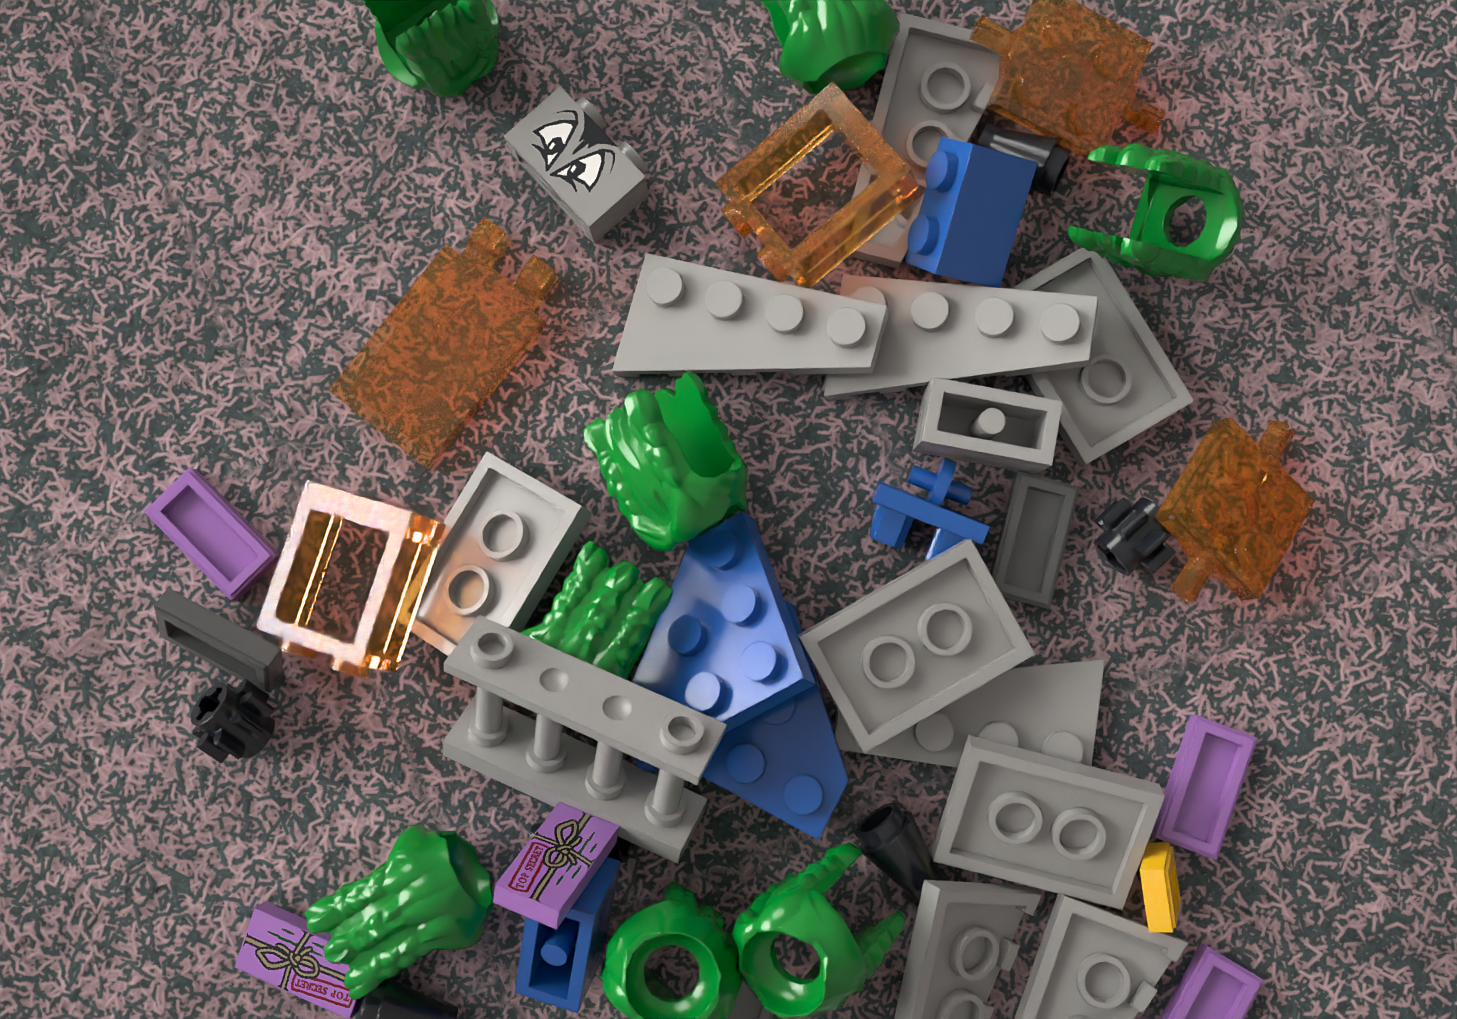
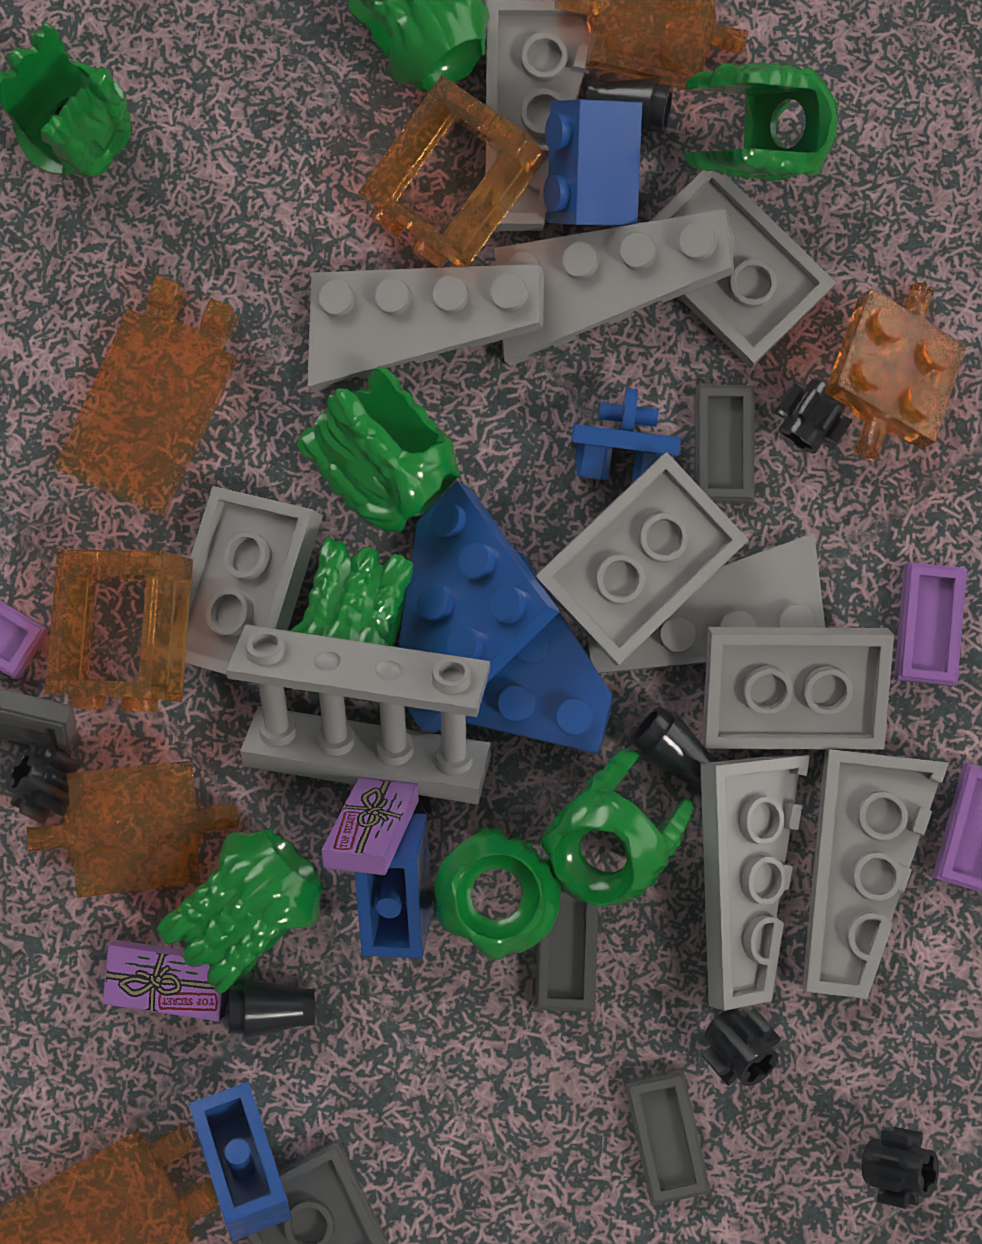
camera: 15 degrees left, 0 degrees up
light grey brick [504,86,649,244] -> none
light grey brick [912,377,1063,475] -> none
yellow tile [1140,842,1181,932] -> none
none -> clear orange plate [26,761,238,898]

